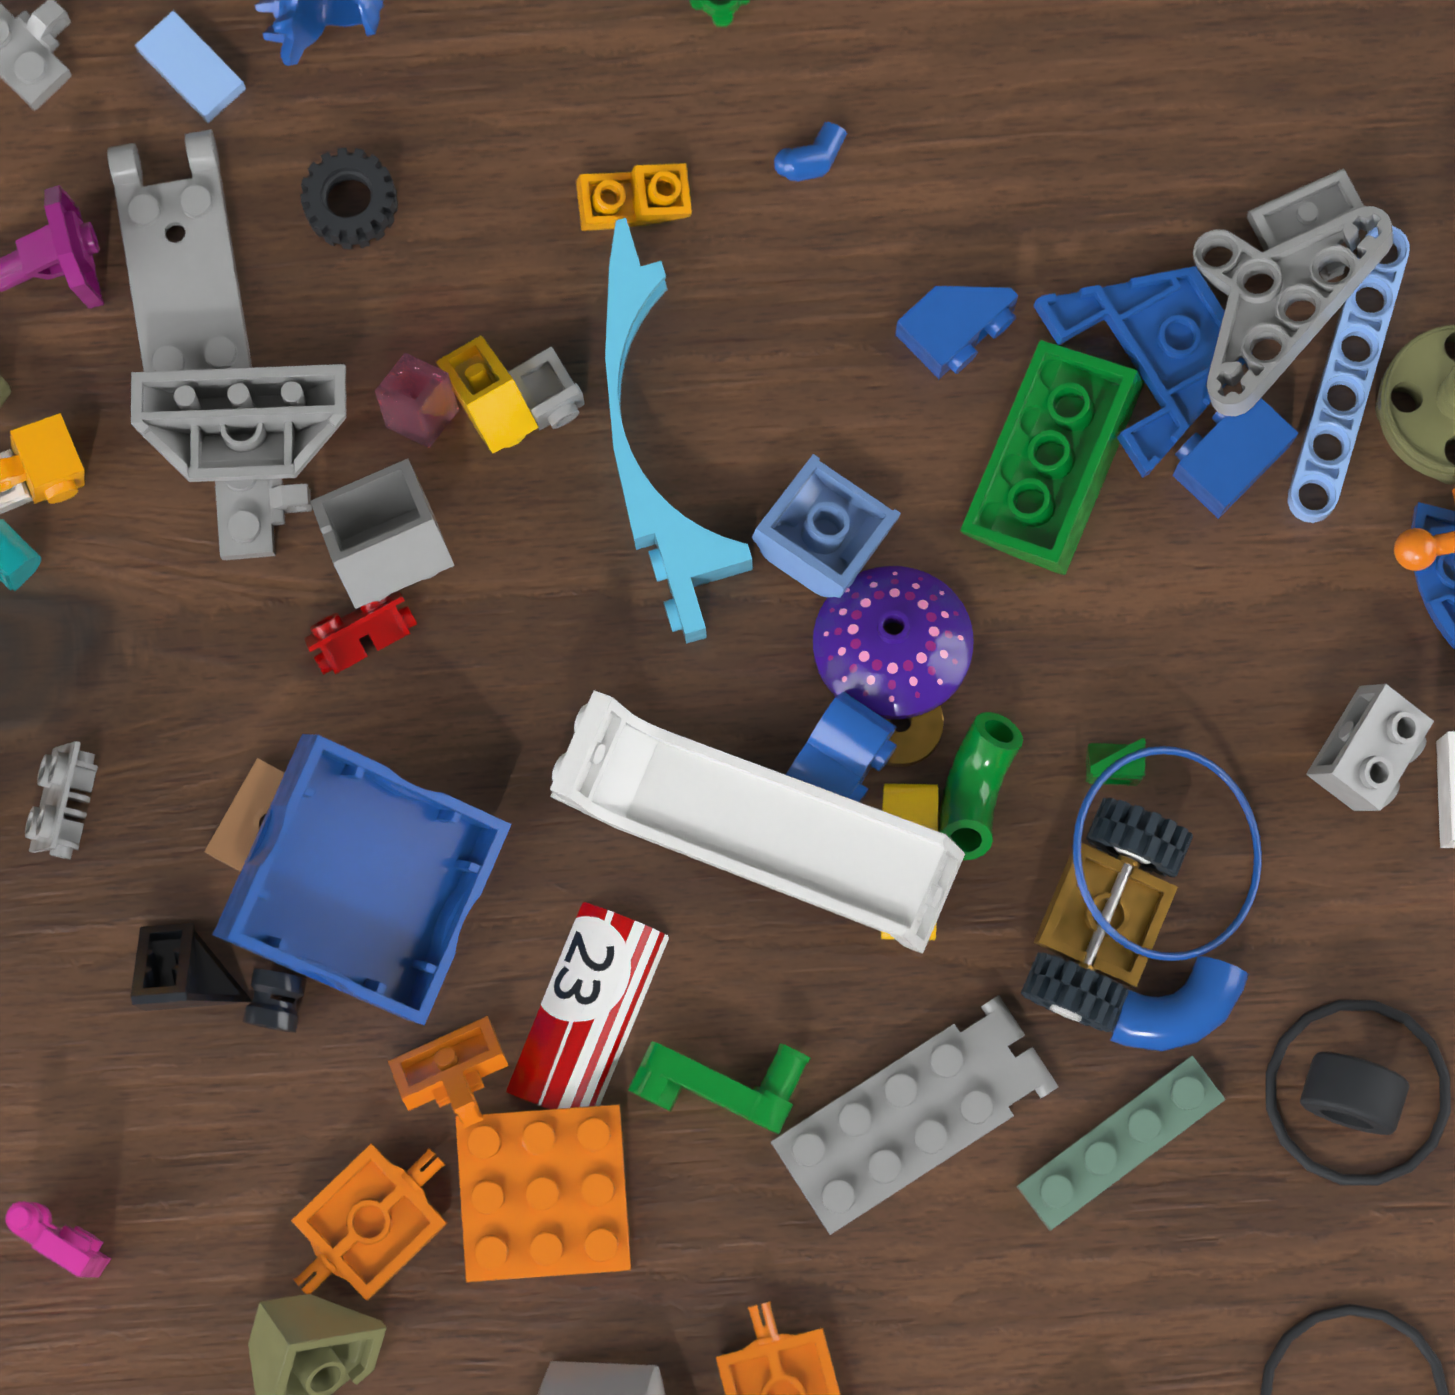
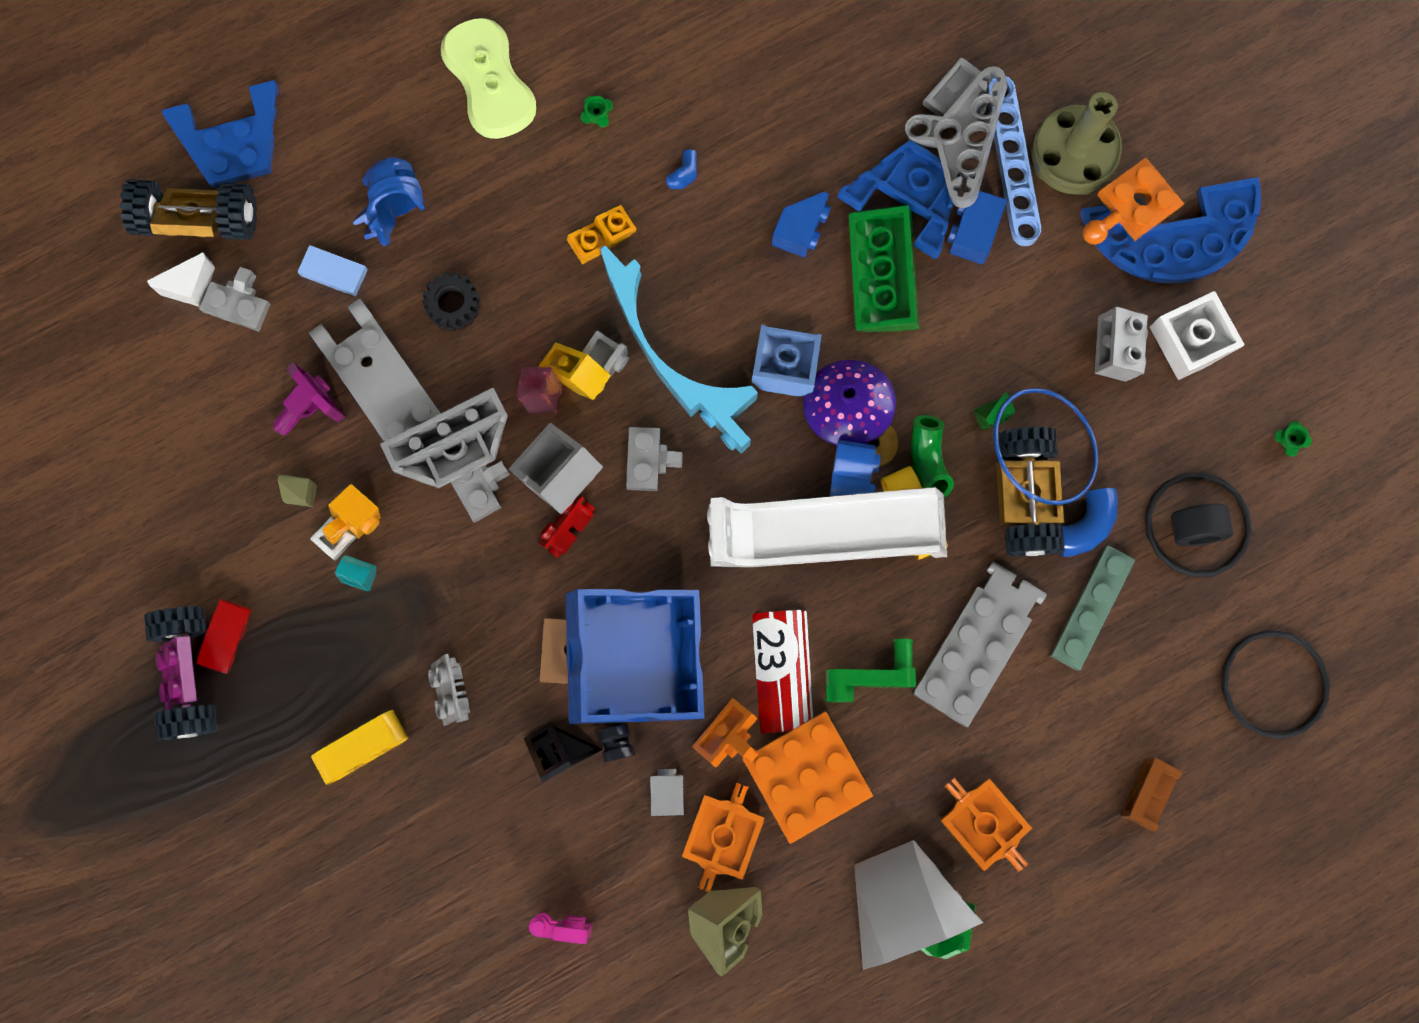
camera: 30 degrees left, 0 degrees up
none -> light grey hinge [626,427,683,491]
none -> light grey brick [650,769,684,816]

